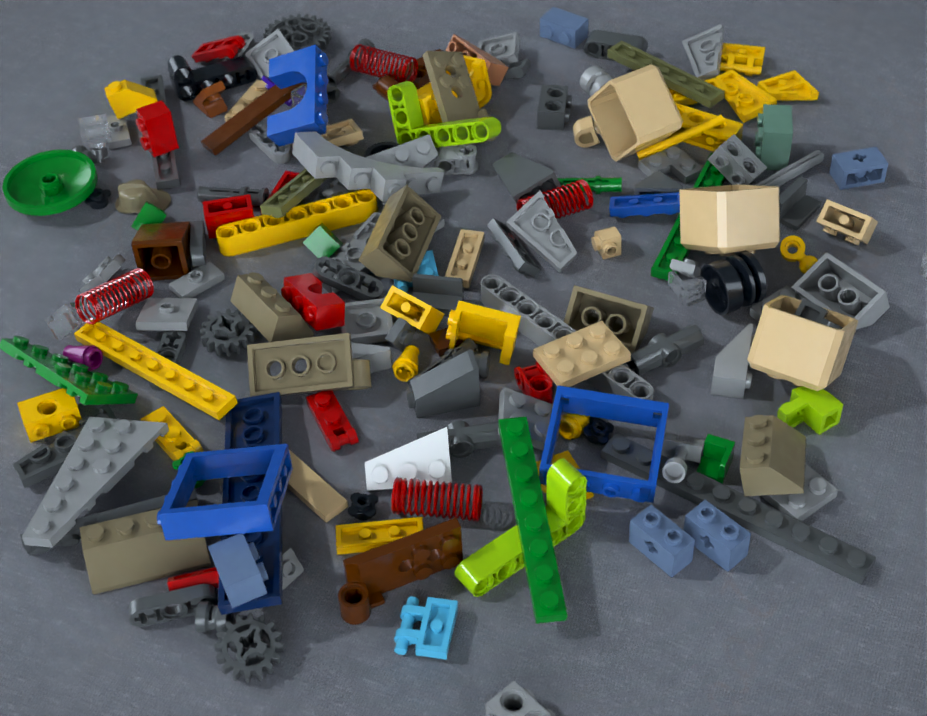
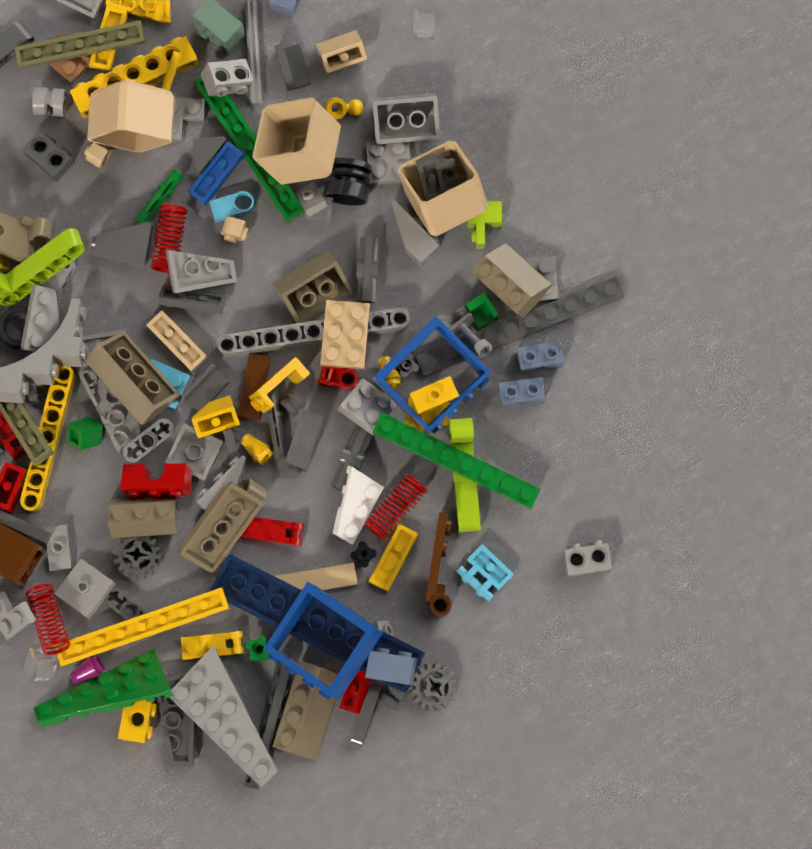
camera: 60 degrees left, 35 degrees up
none -> medium azure piece [209,191,254,223]
none -> yellow plate [409,376,459,414]

